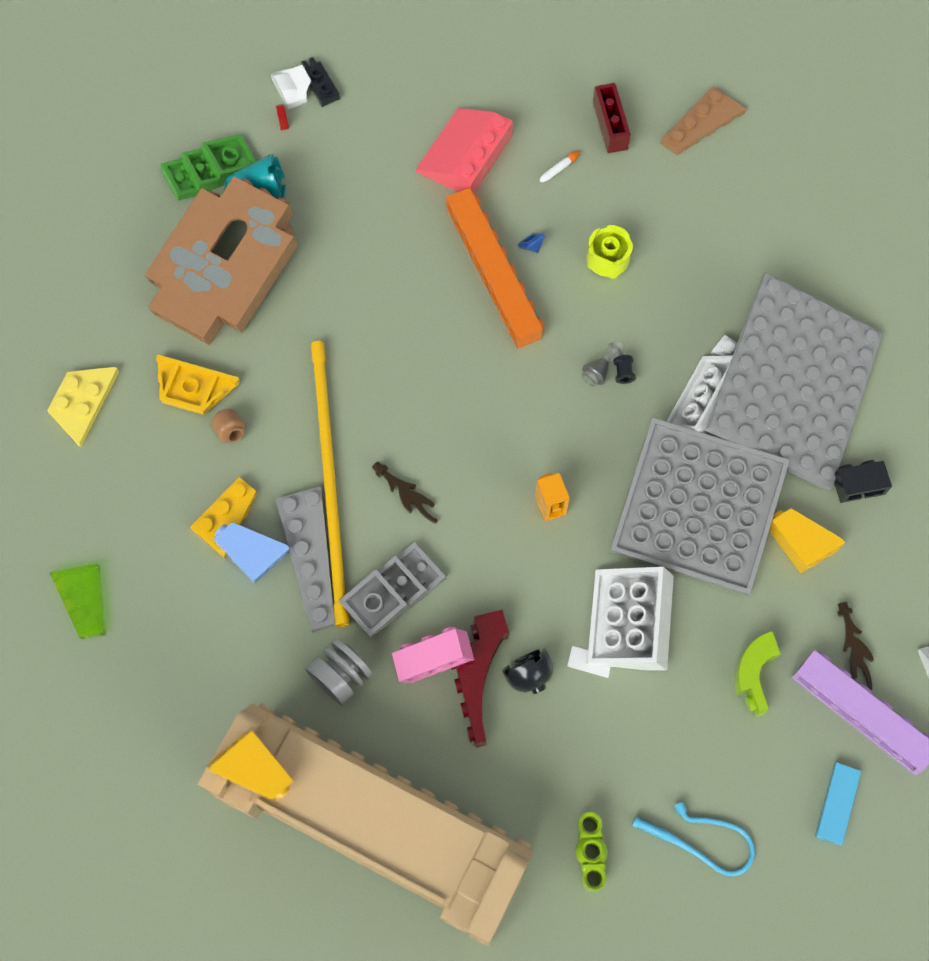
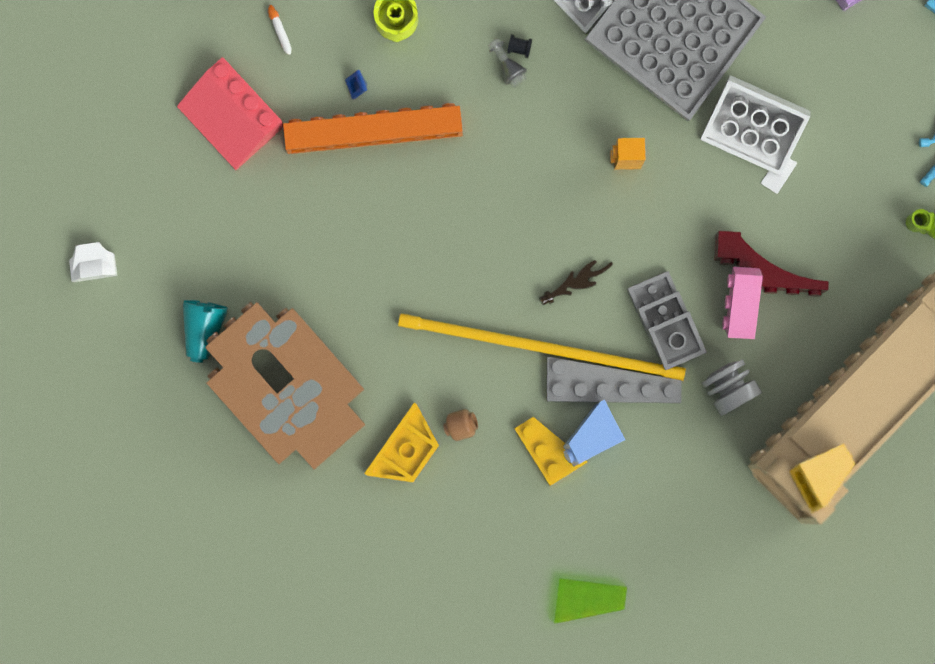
camera: 75 degrees left, 15 degrees up
light yellow wing [47,367,119,447] -> none
bright green slope [160,134,256,201] -> none
red tile [276,104,289,131] -> none
black hinge [301,57,340,107] -> none
black cylinder [502,648,553,694] -> none
lime arch [734,631,781,717] -> none

